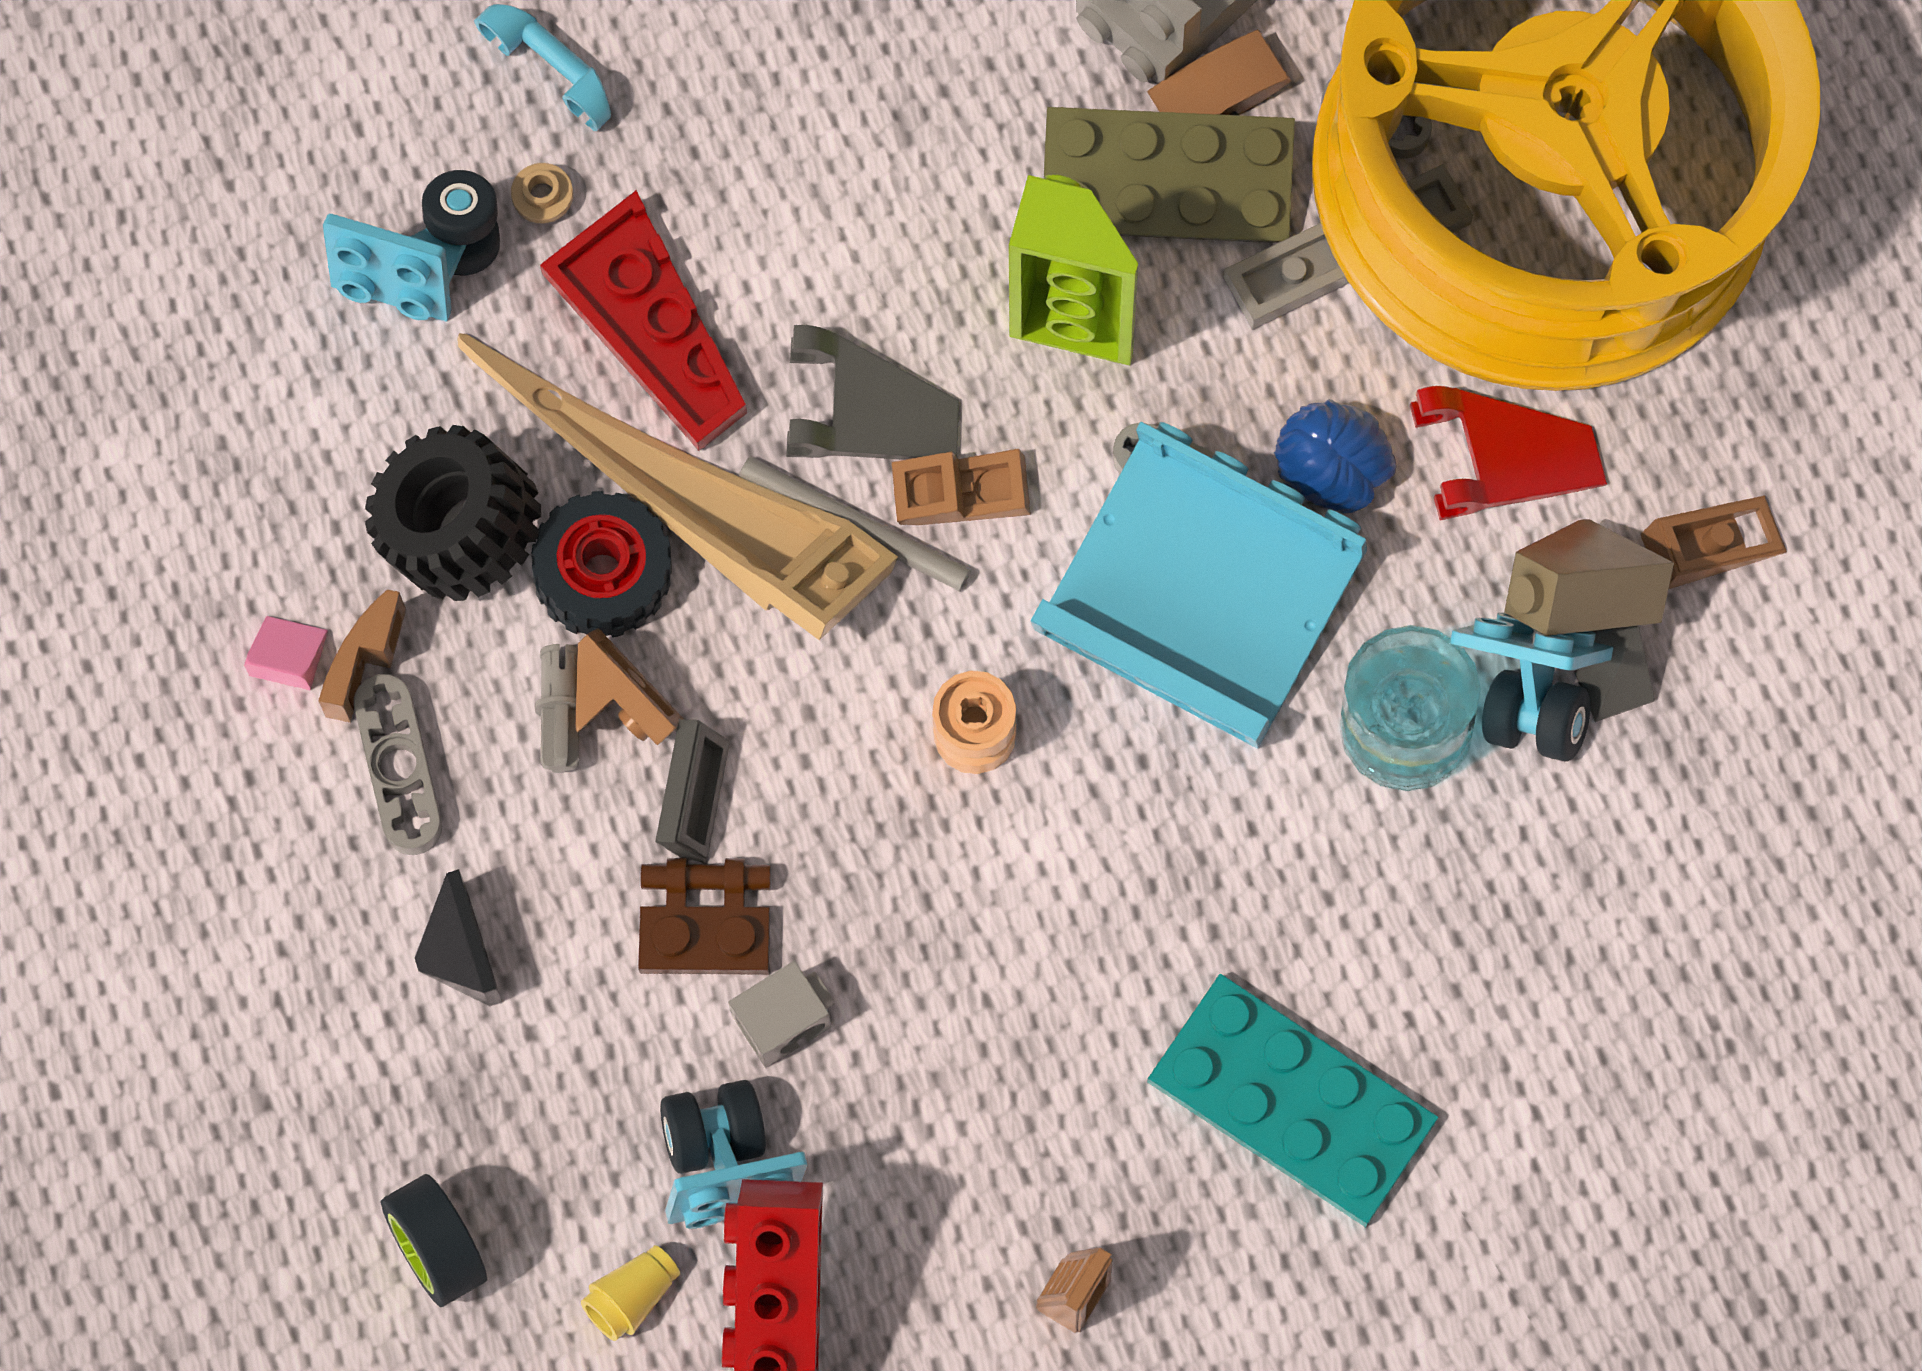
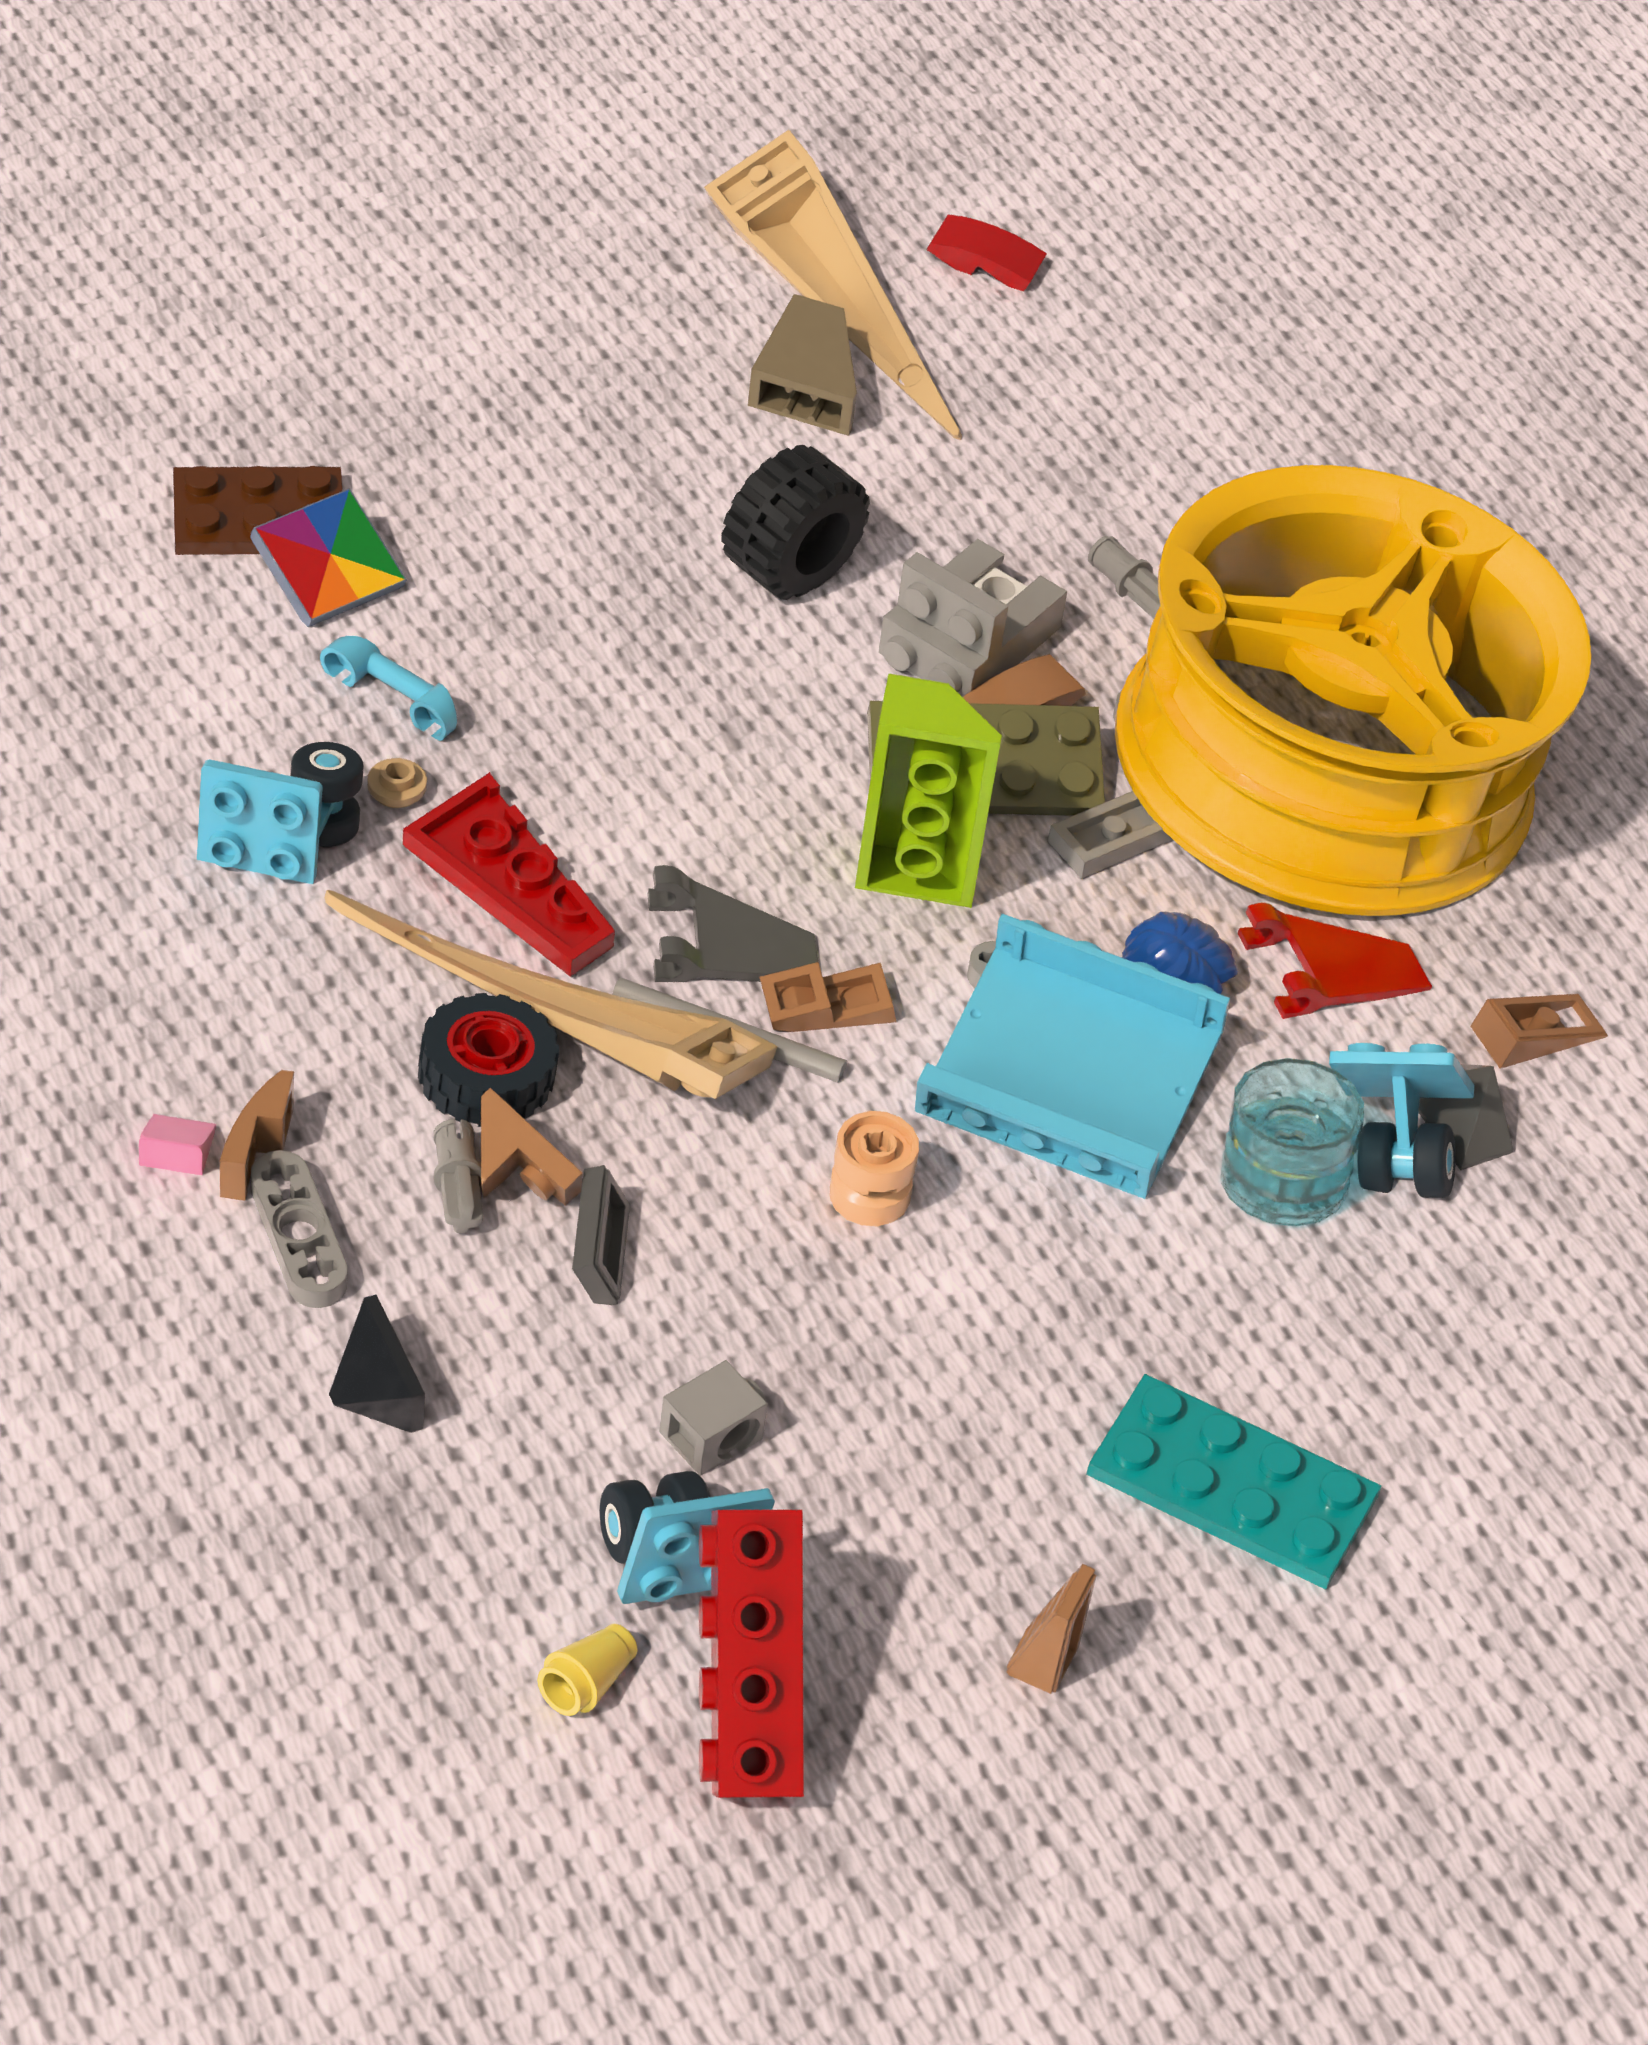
camera: 15 degrees left, 25 degrees down
black tyre [365,425,542,601] -> none
black wheel [380,1174,488,1307] -> none
reddish brown plate [638,858,771,975] -> none
dark tan slope [1504,519,1674,636] -> none

